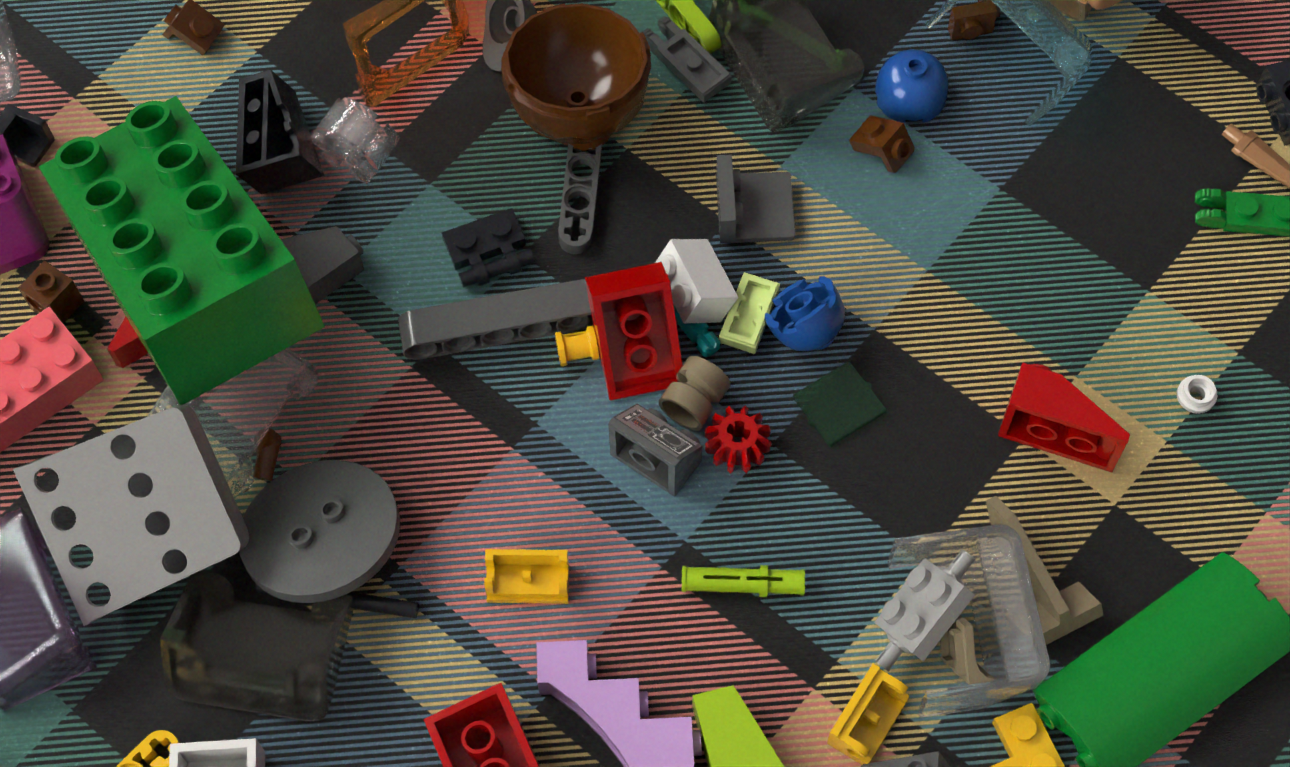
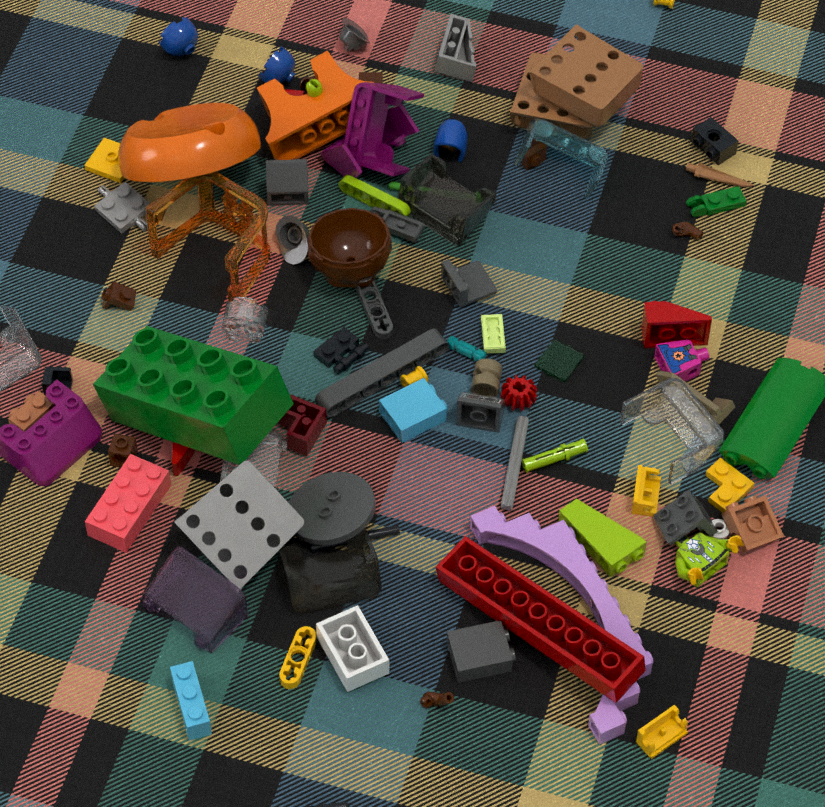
camera: 25 degrees left, 10 degrees down
black wedge [236,69,325,194] -> none
reddish brown arm [253,428,282,481] -> none
yellow hinge [484,549,569,604] -> none
red slope [585,262,683,401] -> none
white brick [655,239,739,323] -> none
blue cylinder [765,276,845,351] -> none
reddish brown bracket [849,115,915,173] -> none
light grey plate [874,549,976,671] -> none
blue cylinder [875,49,949,124] -> none
dark tan piece [940,615,994,685] -> none
white plate [1177,375,1217,413] -> none
none -> dark red brick [278,394,327,456]
none -> medium azure brick [379,378,448,443]
none -> light grey axle [501,416,529,511]
none -> torso [654,340,709,382]
none -> reddish brown arm [672,222,703,240]

